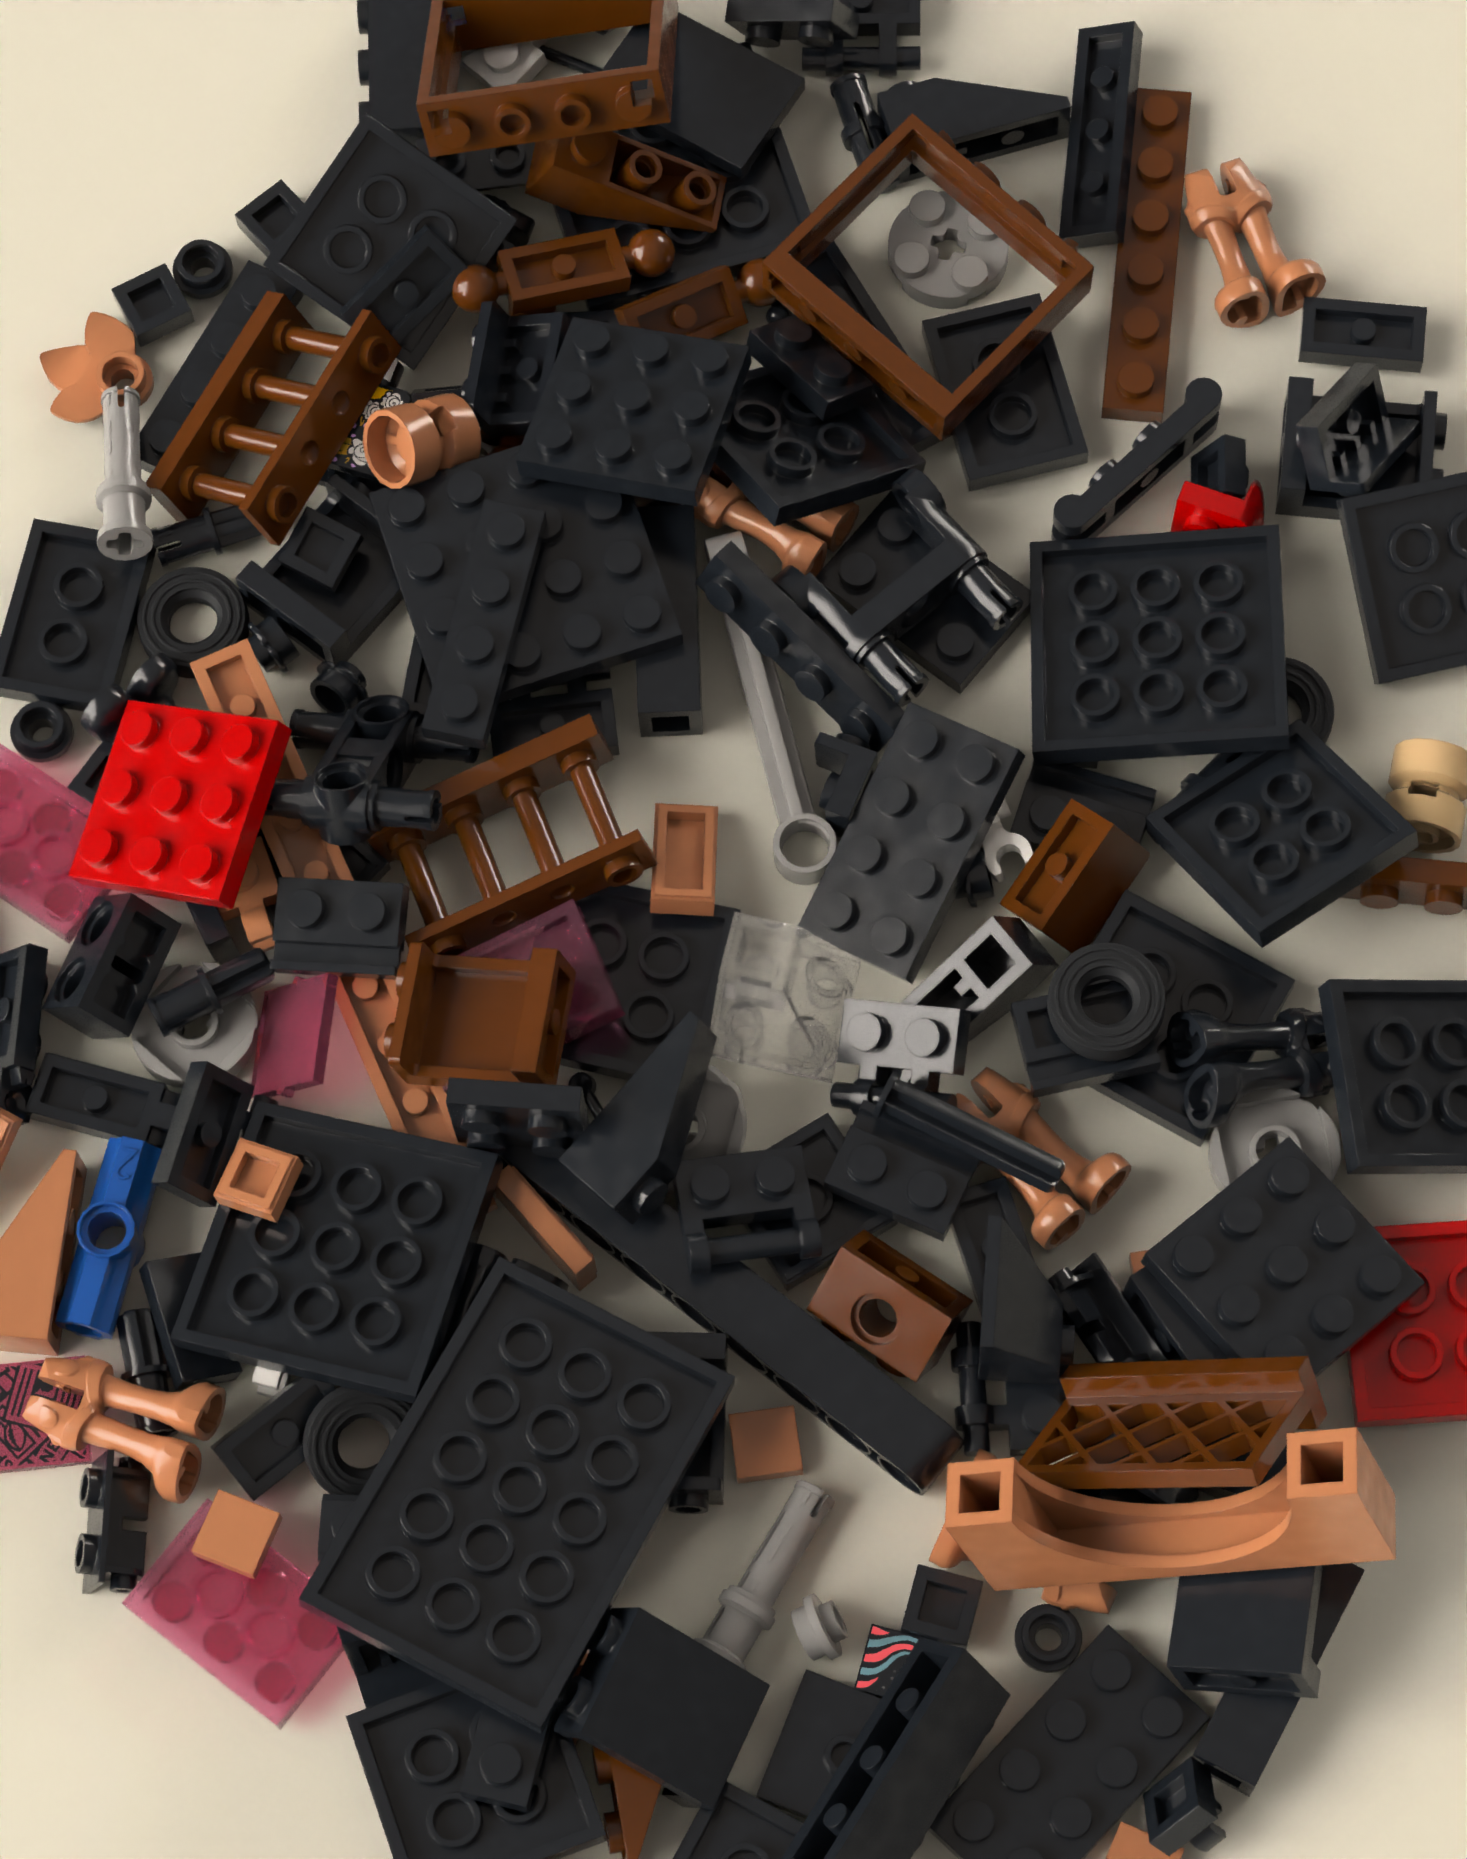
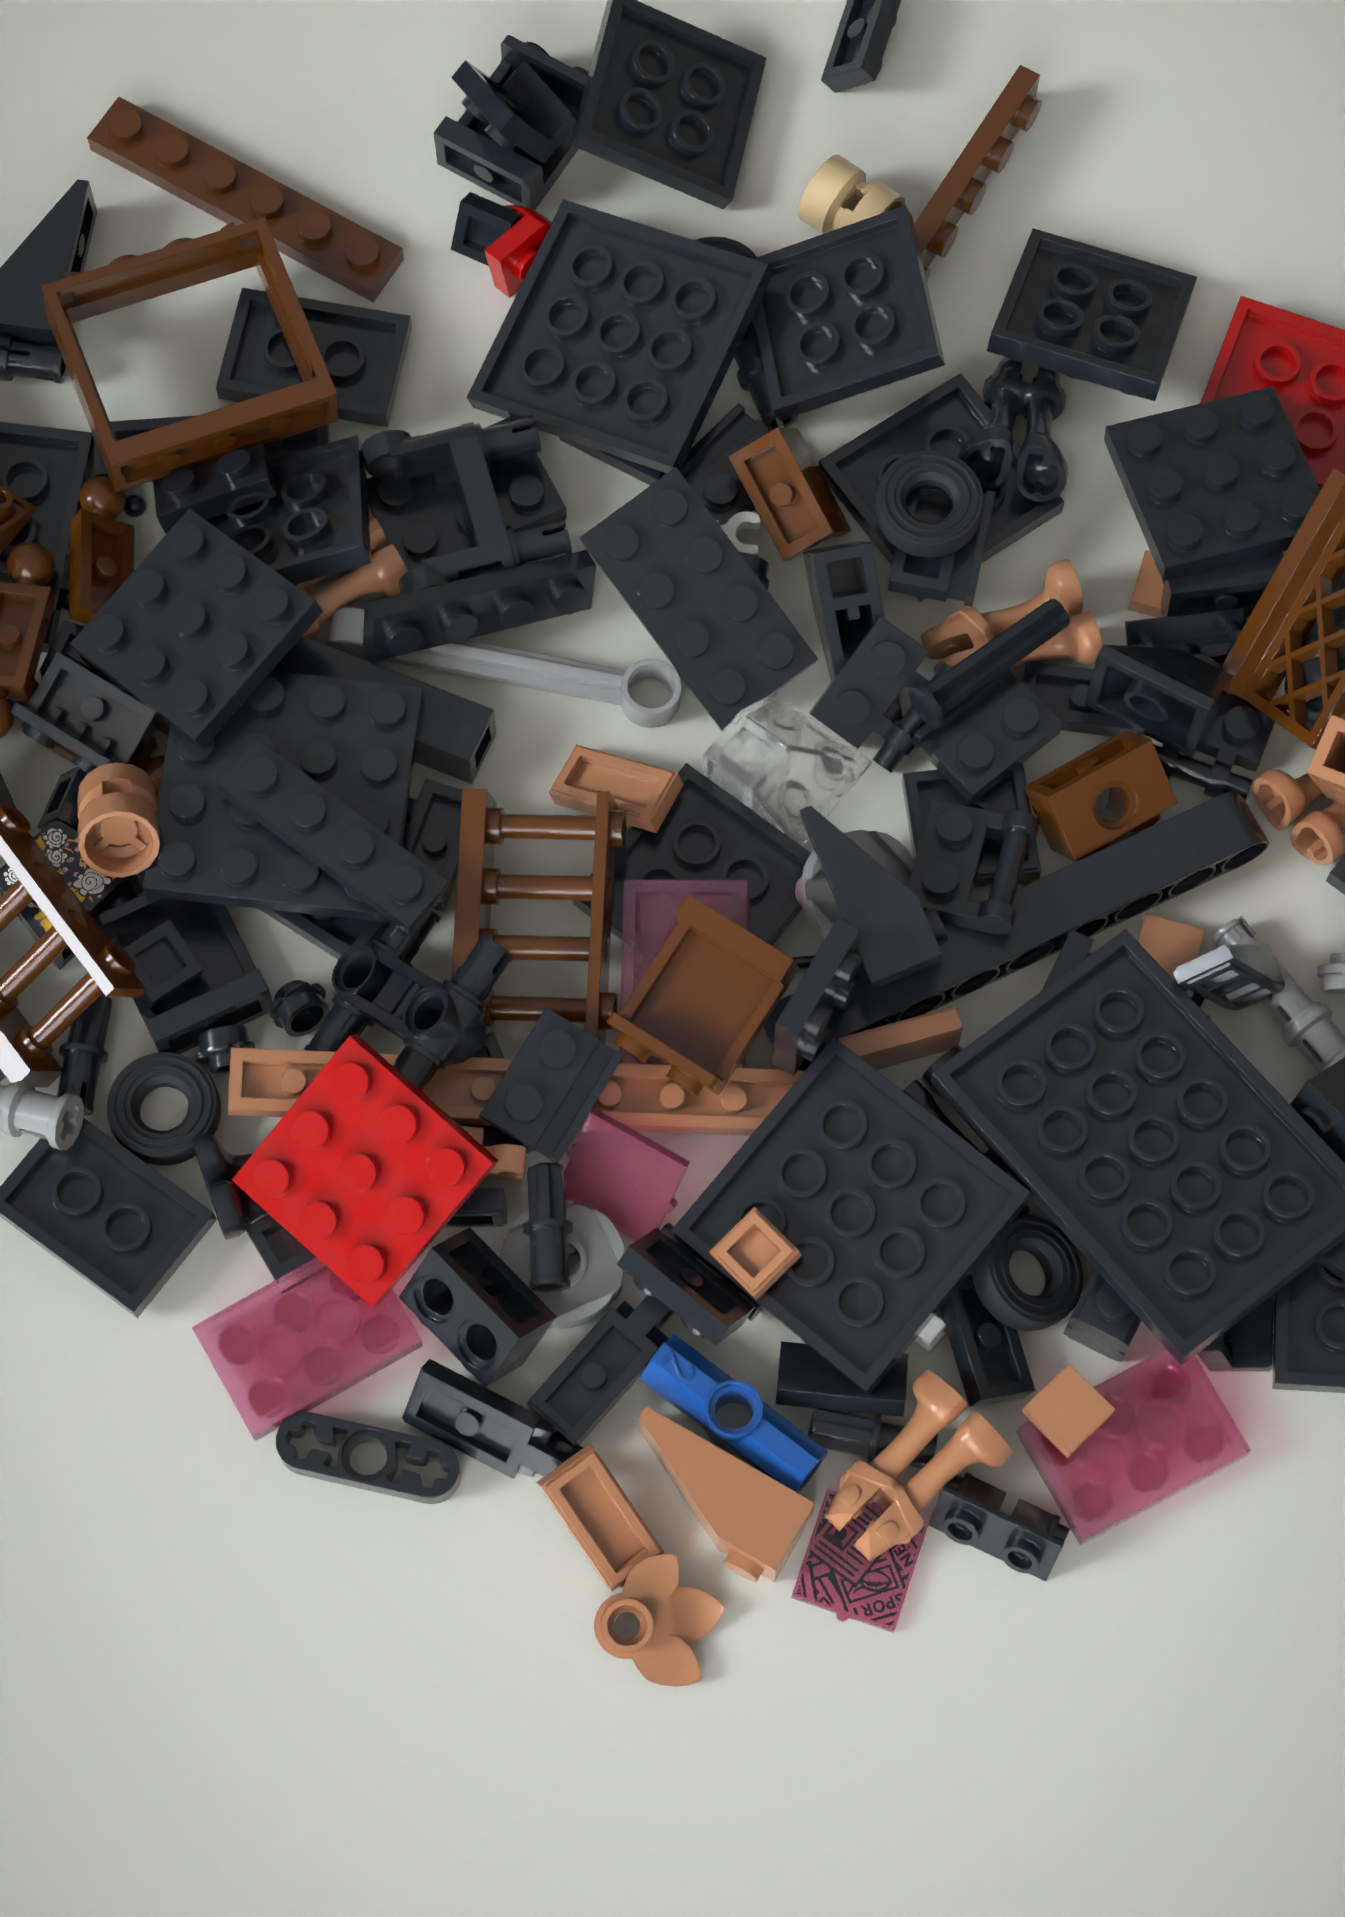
camera: 70 degrees left, 0 degrees up
black plate [10,701,74,763] -> none
black bracket [814,732,878,838] -> none
light grey plate [888,190,1009,309] -> none
black plate [1051,377,1222,541] -> none
black plate [1059,21,1143,248] -> none
nougat piece [1184,157,1326,328] -> none
light grey plate [1208,1089,1341,1191] -> none
black plate [1298,296,1427,373] -> none
none -> black slope [1173,944,1285,1011]

